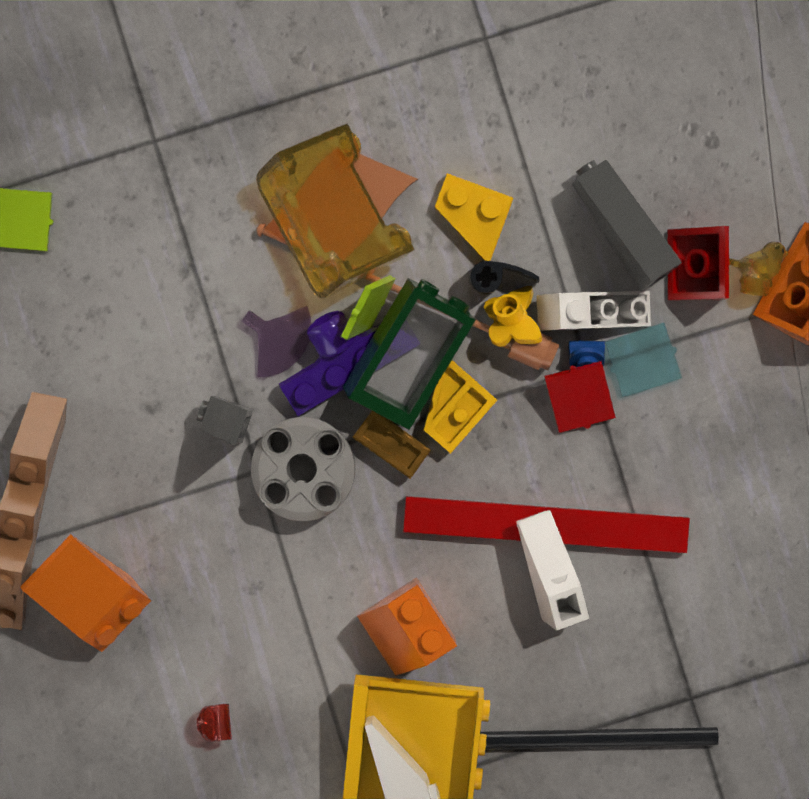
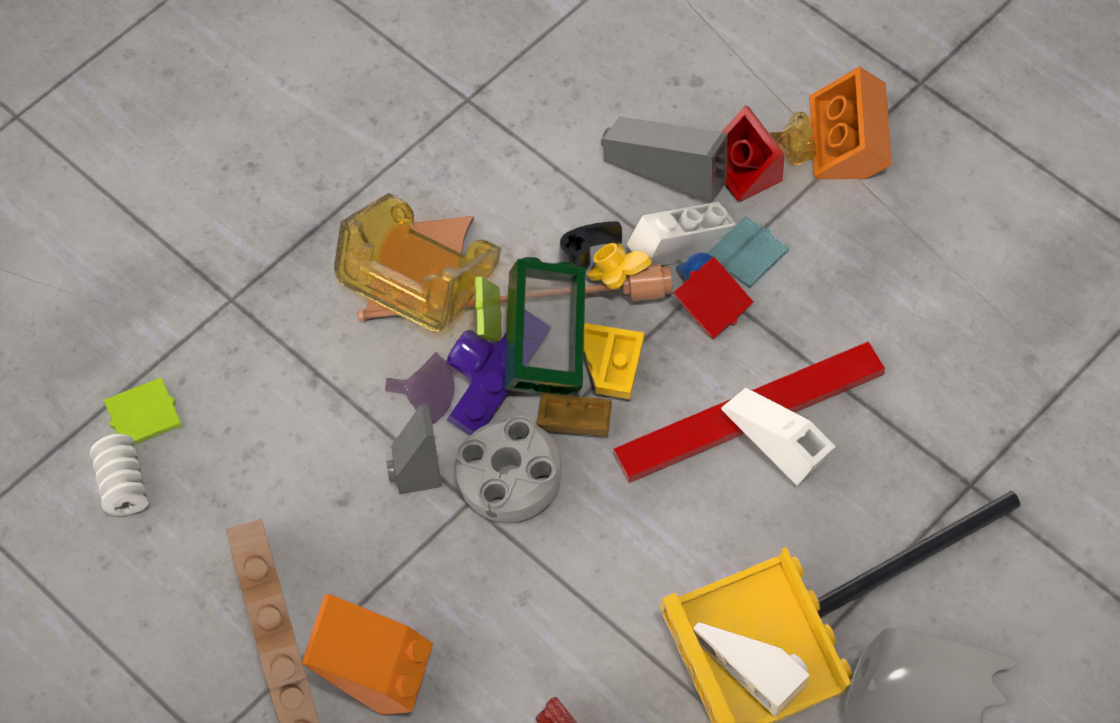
camera: 25 degrees left, 30 degrees down
orange slope [357,577,457,676] -> none
yellow wing [434,173,514,261] -> none

